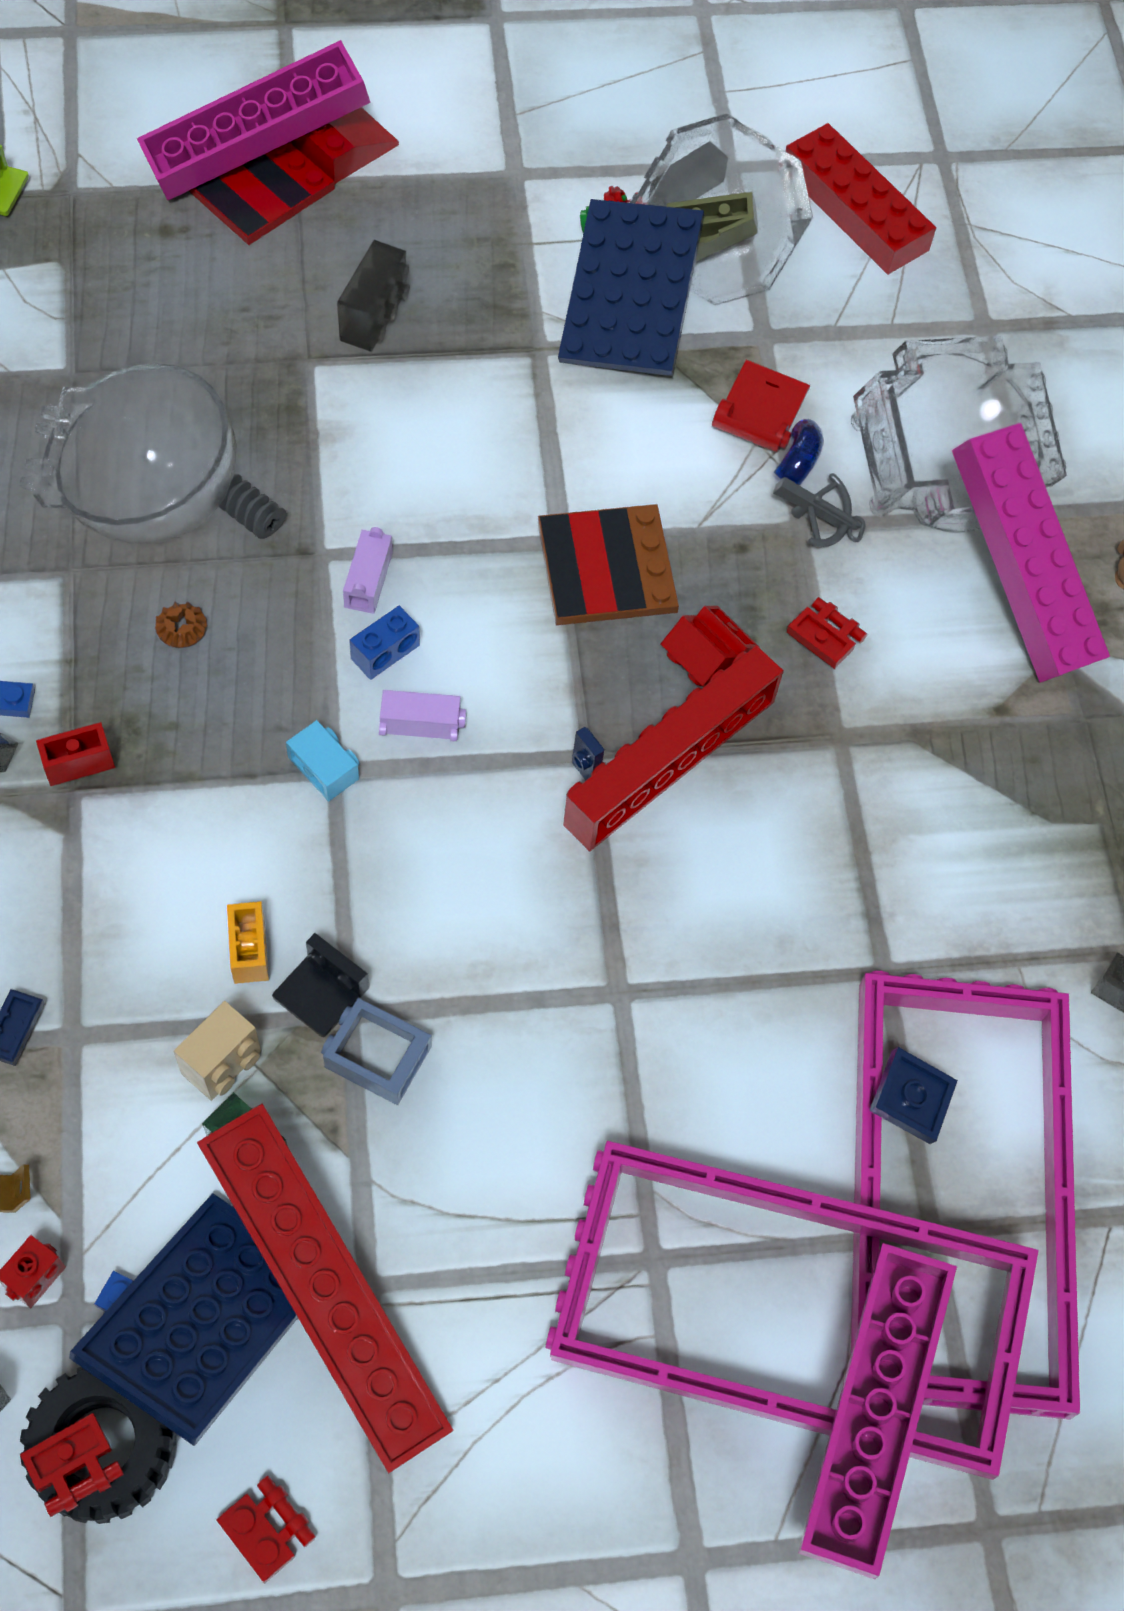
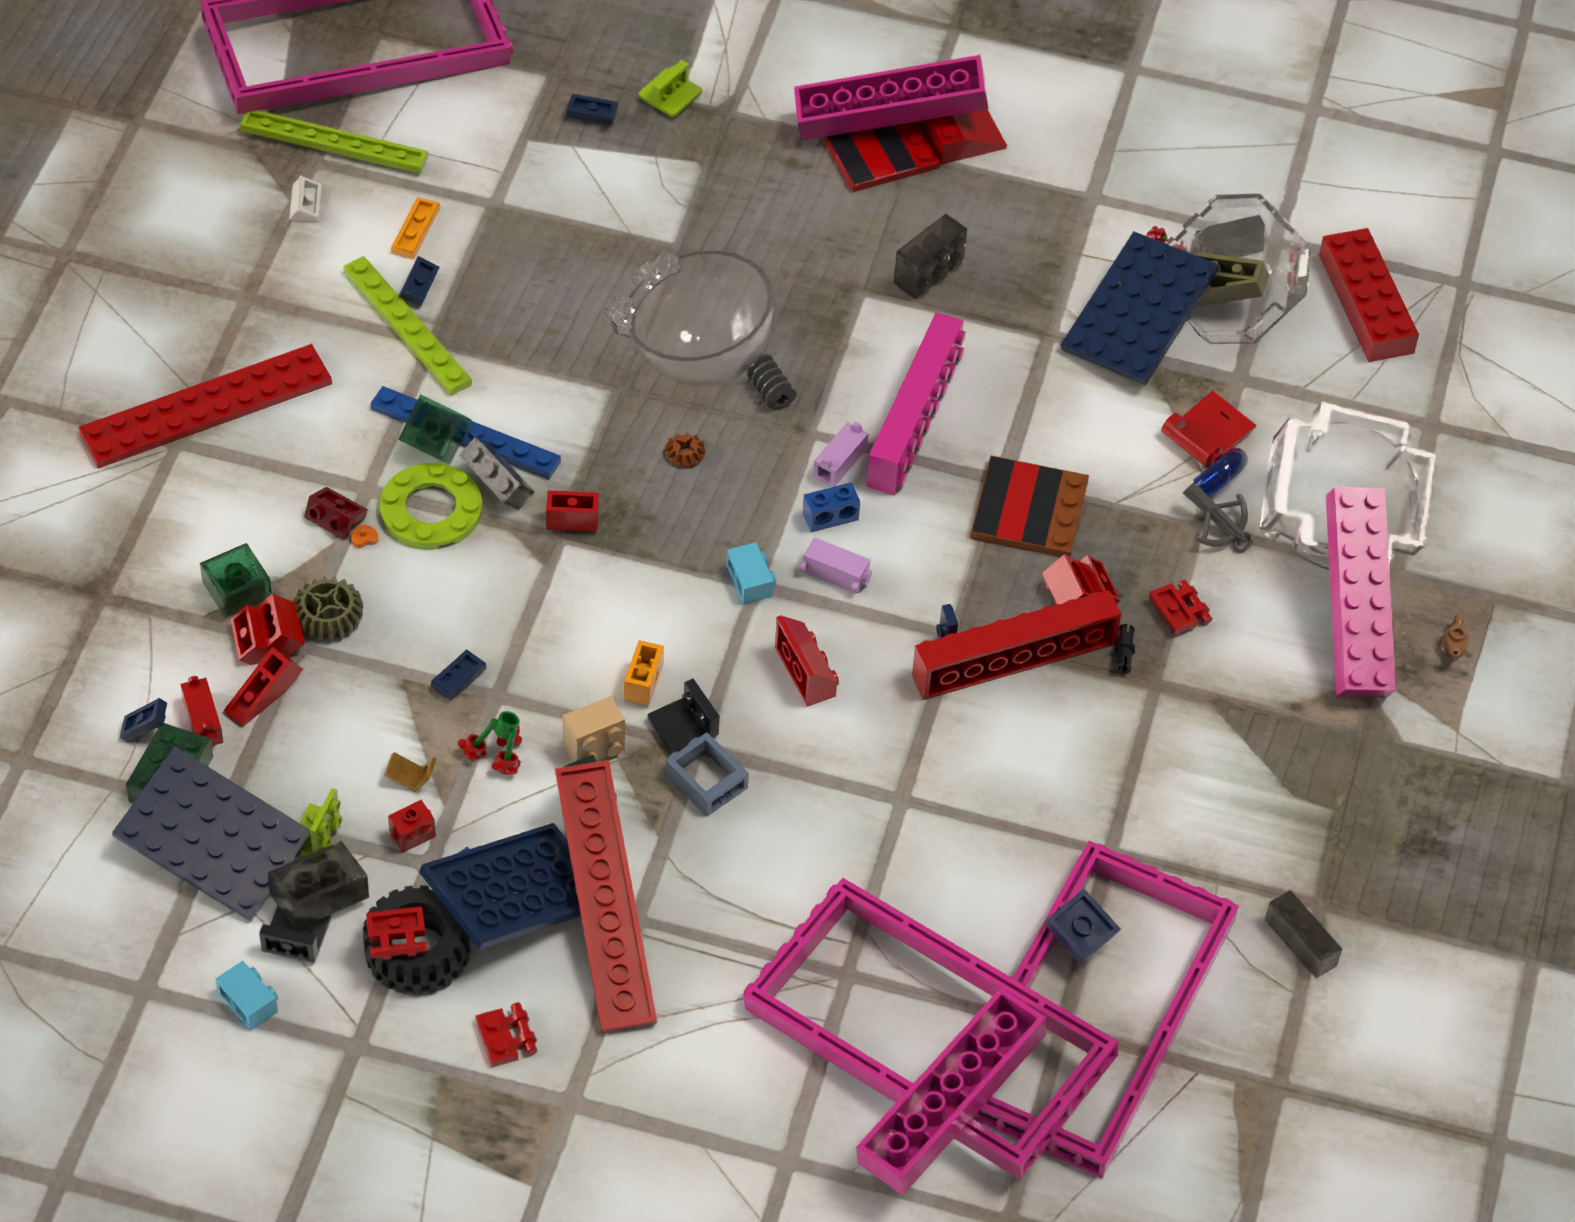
camera: 25 degrees right, 10 degrees down
none -> plant [458,711,522,775]
none -> red slope [775,615,839,707]
none -> dark pink brick [866,312,966,495]
none -> black pin [1114,624,1135,674]

